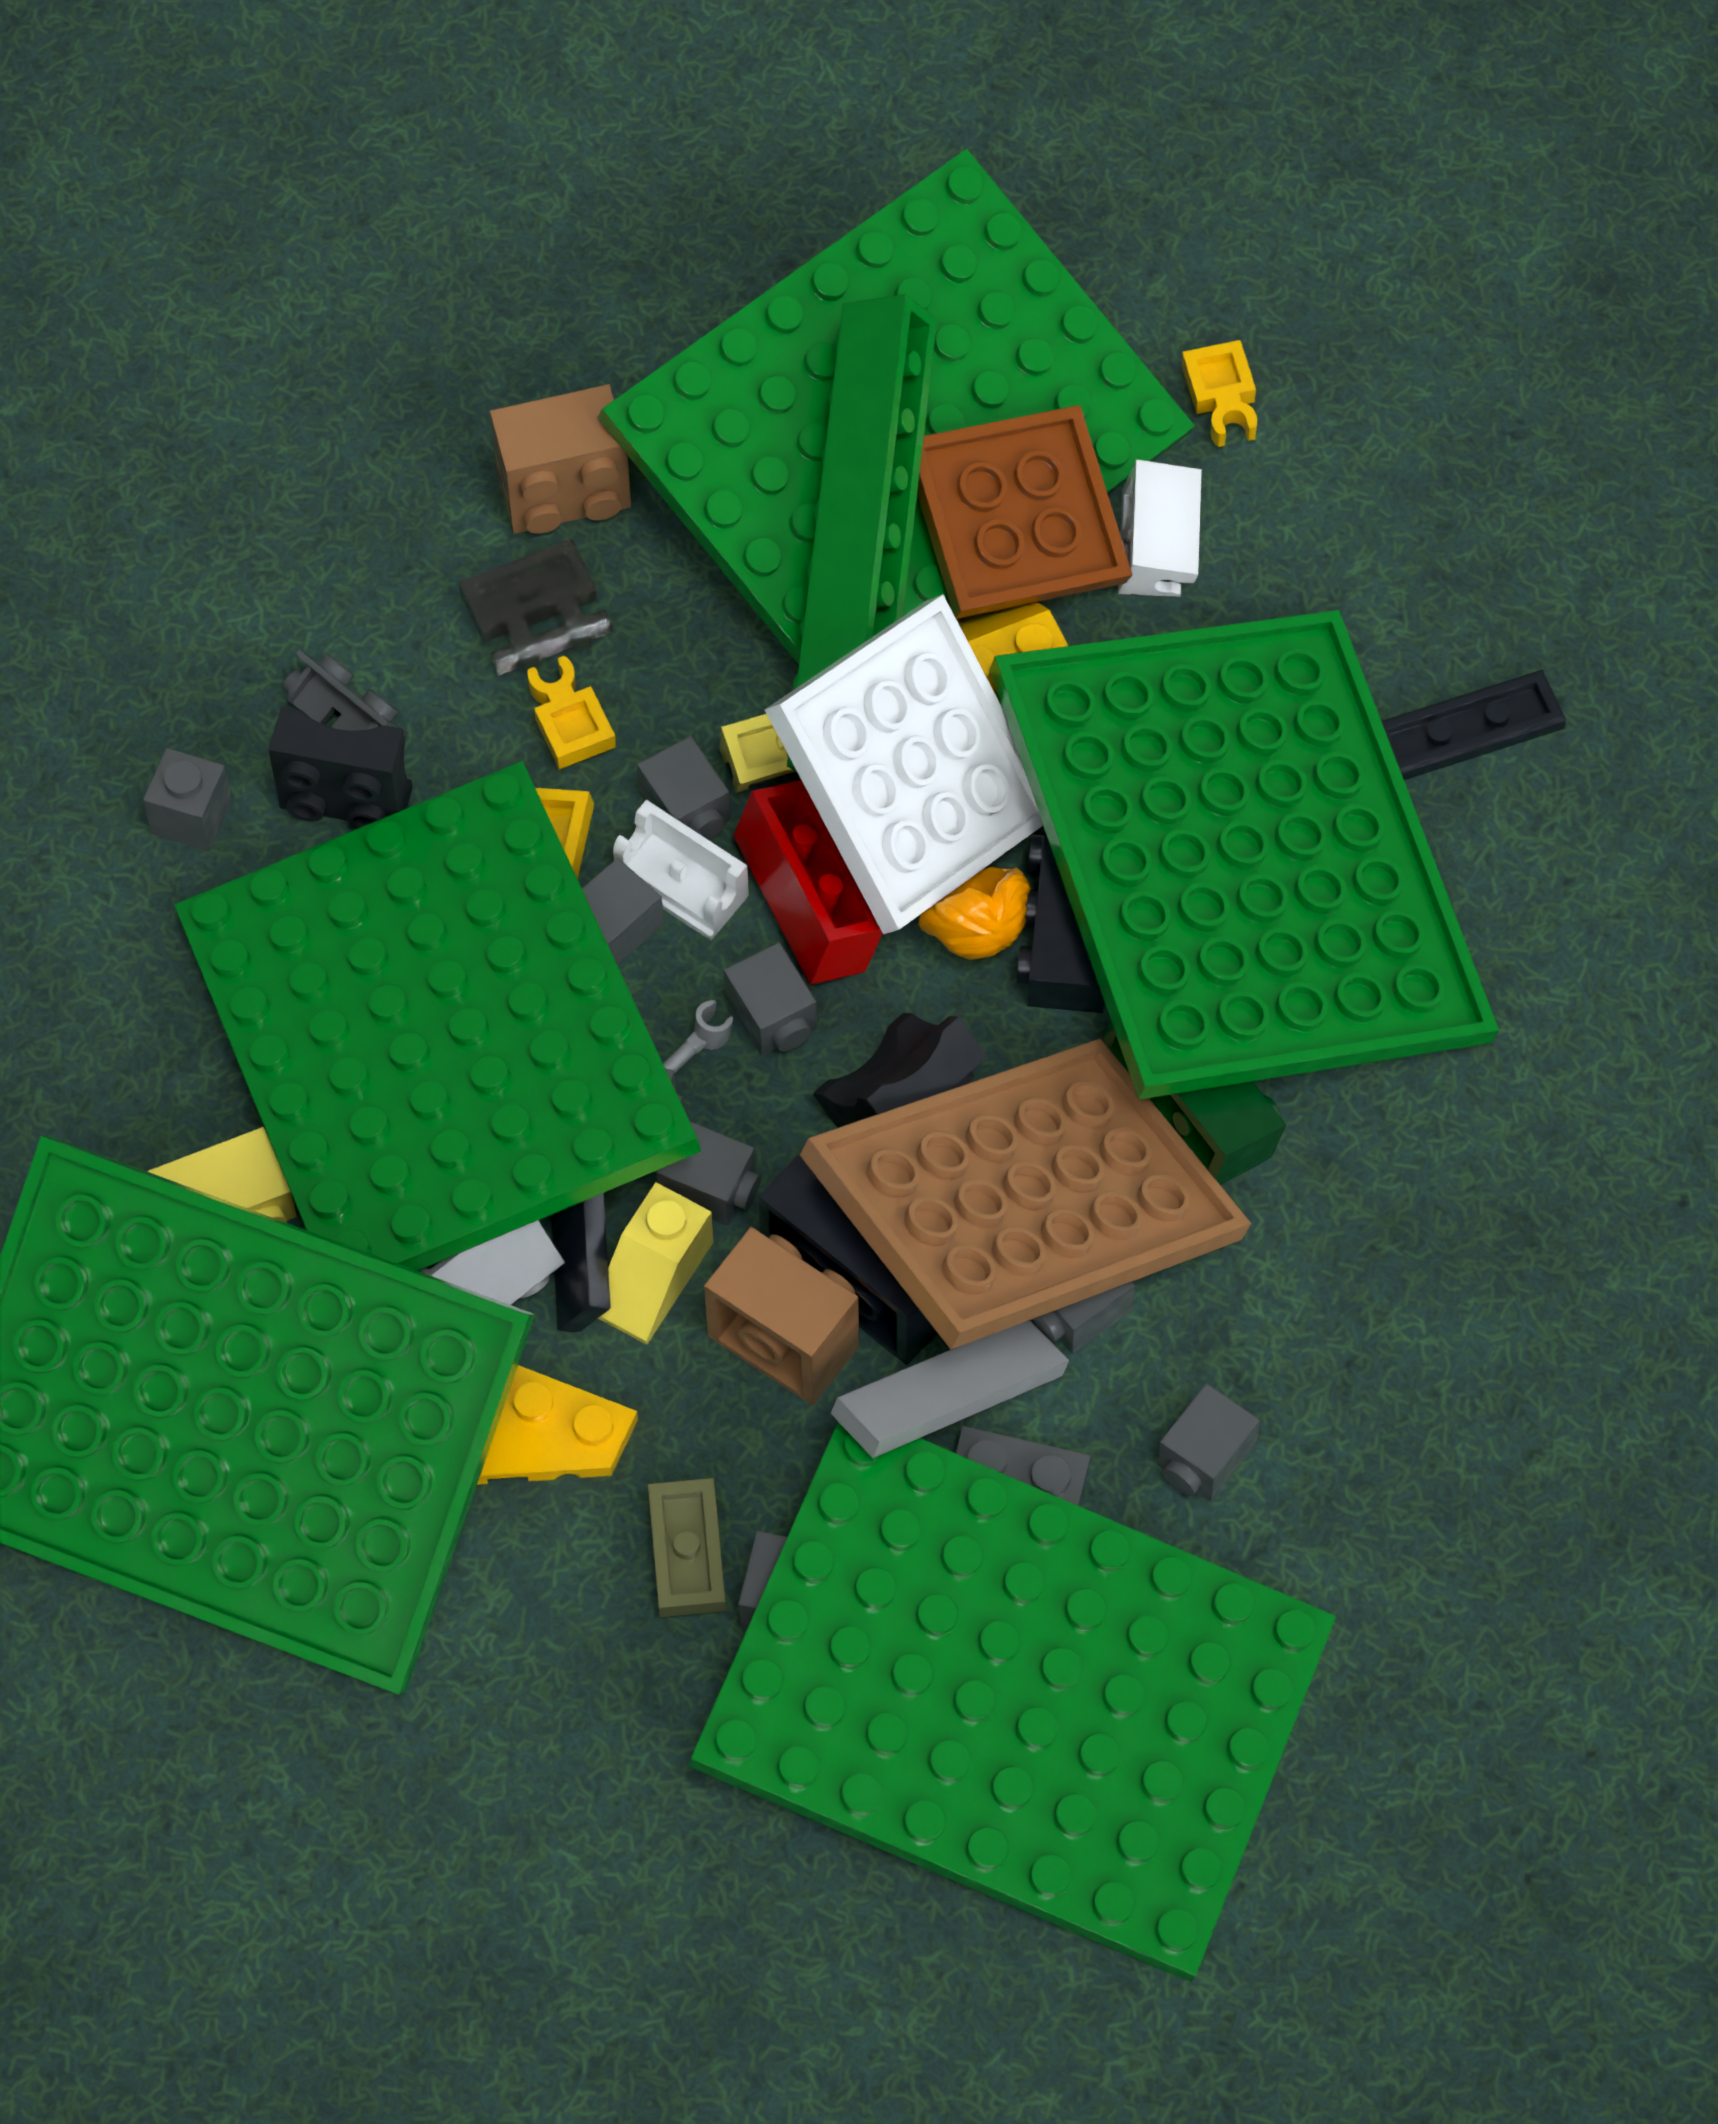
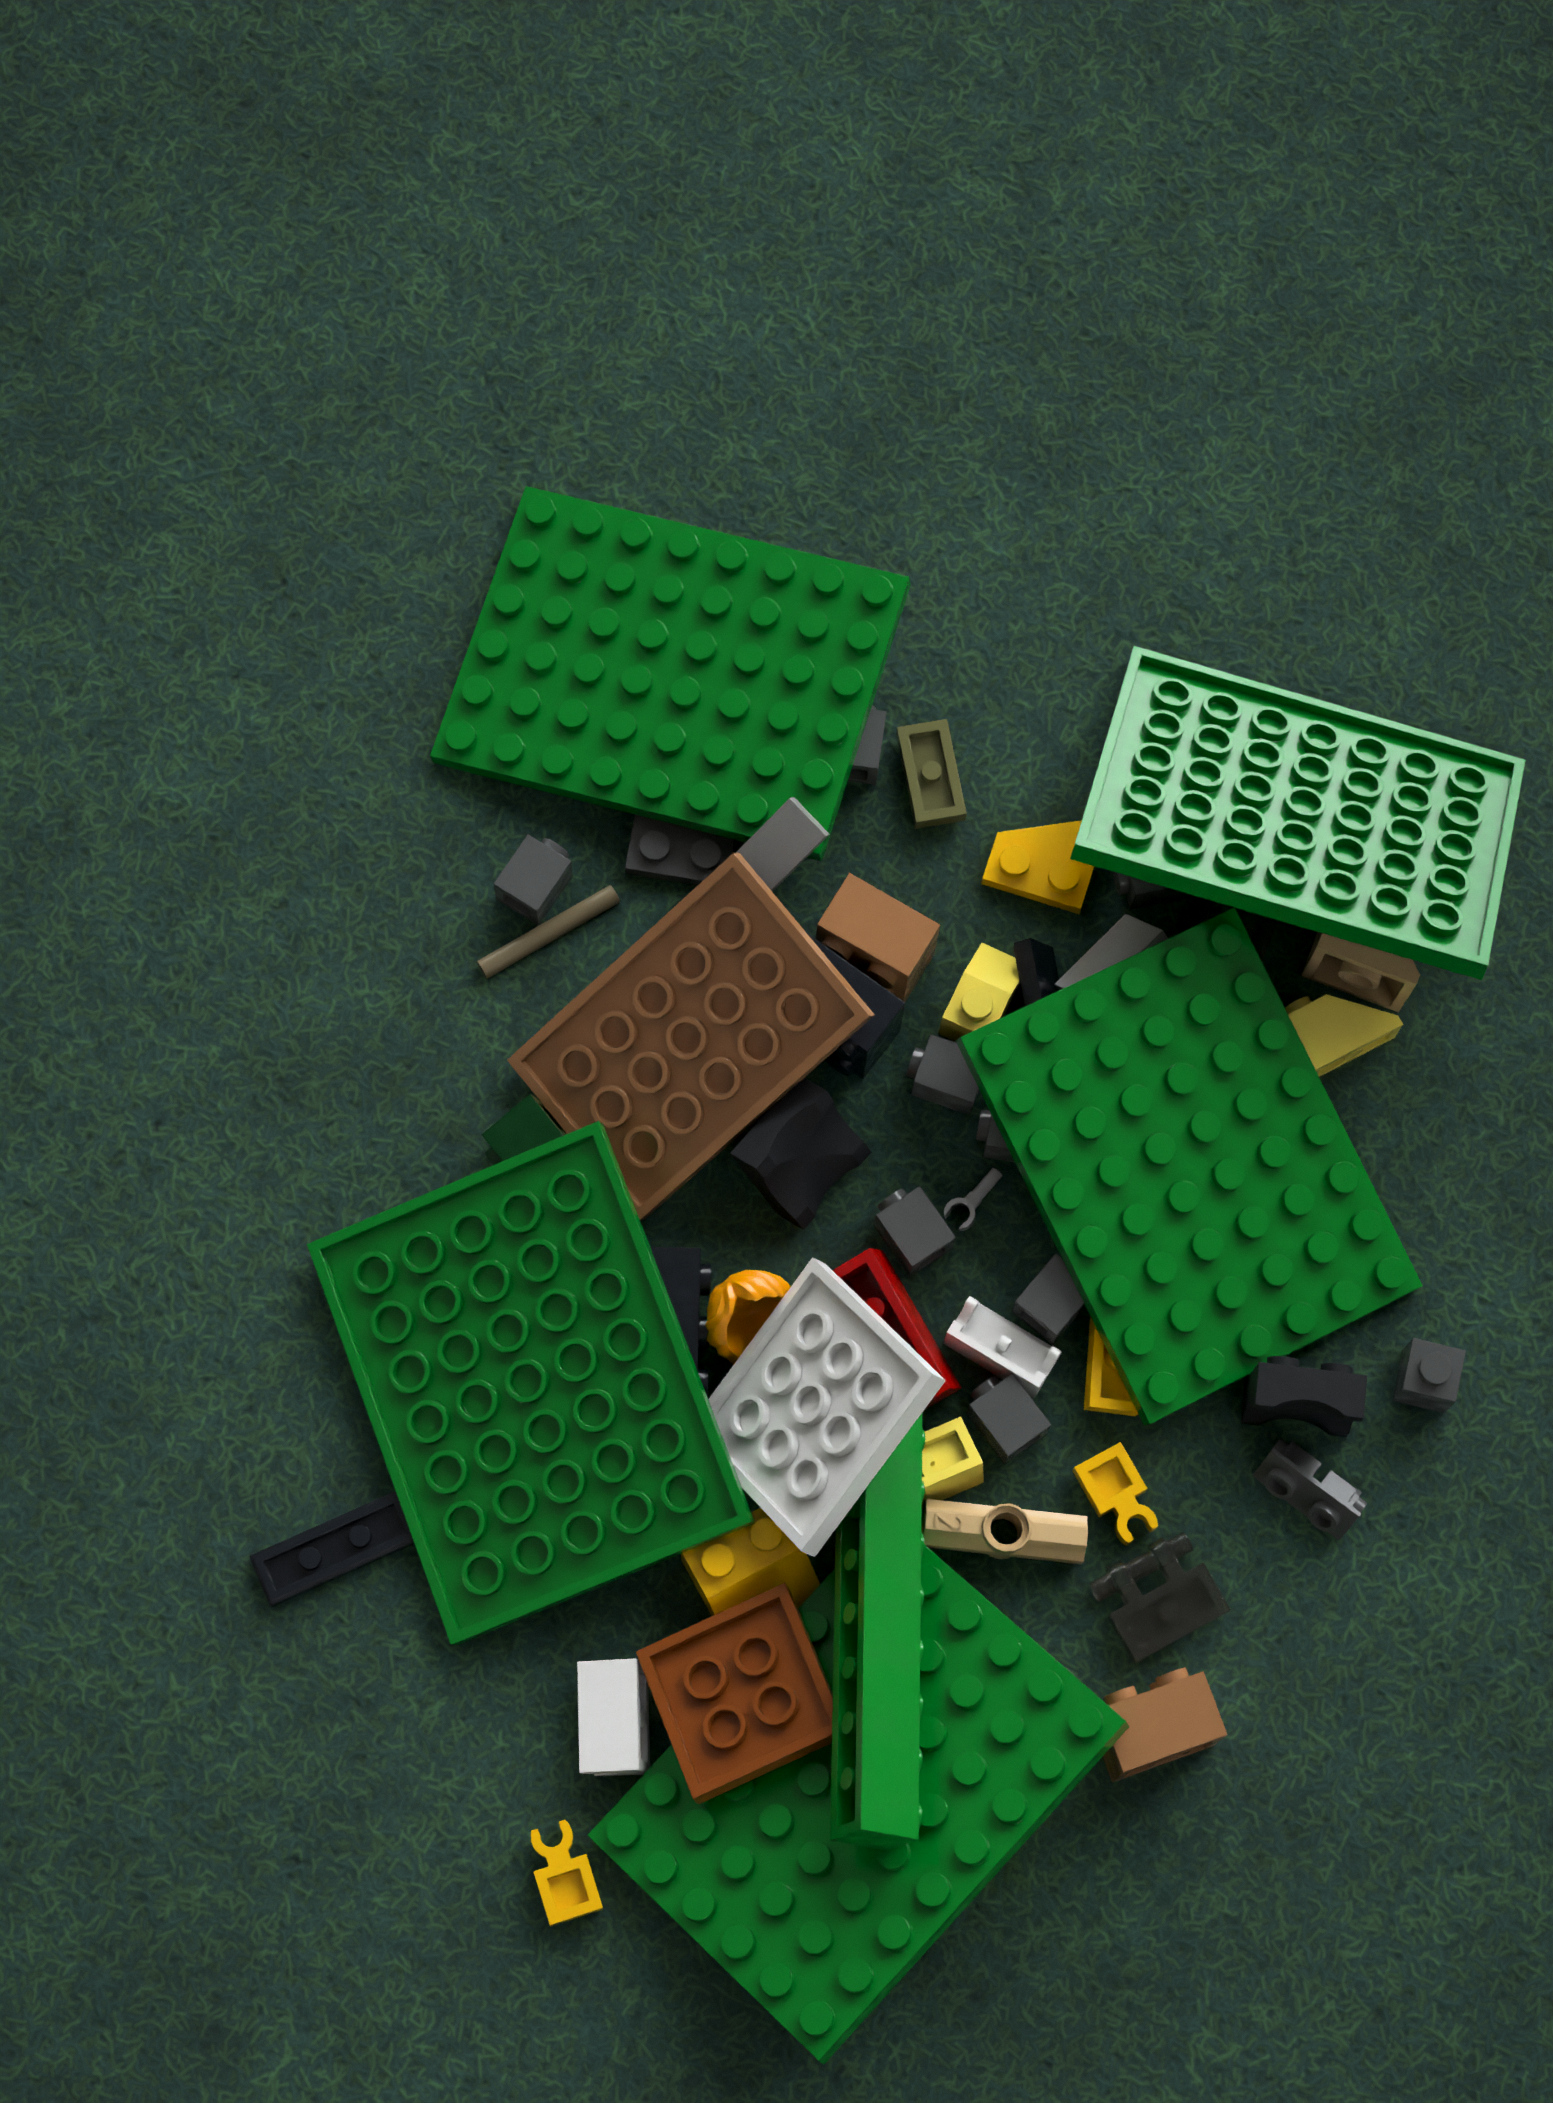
camera: 170 degrees right, 10 degrees up
none -> dark tan bar [476,885,620,979]
none -> tan piece [921,1499,1088,1564]

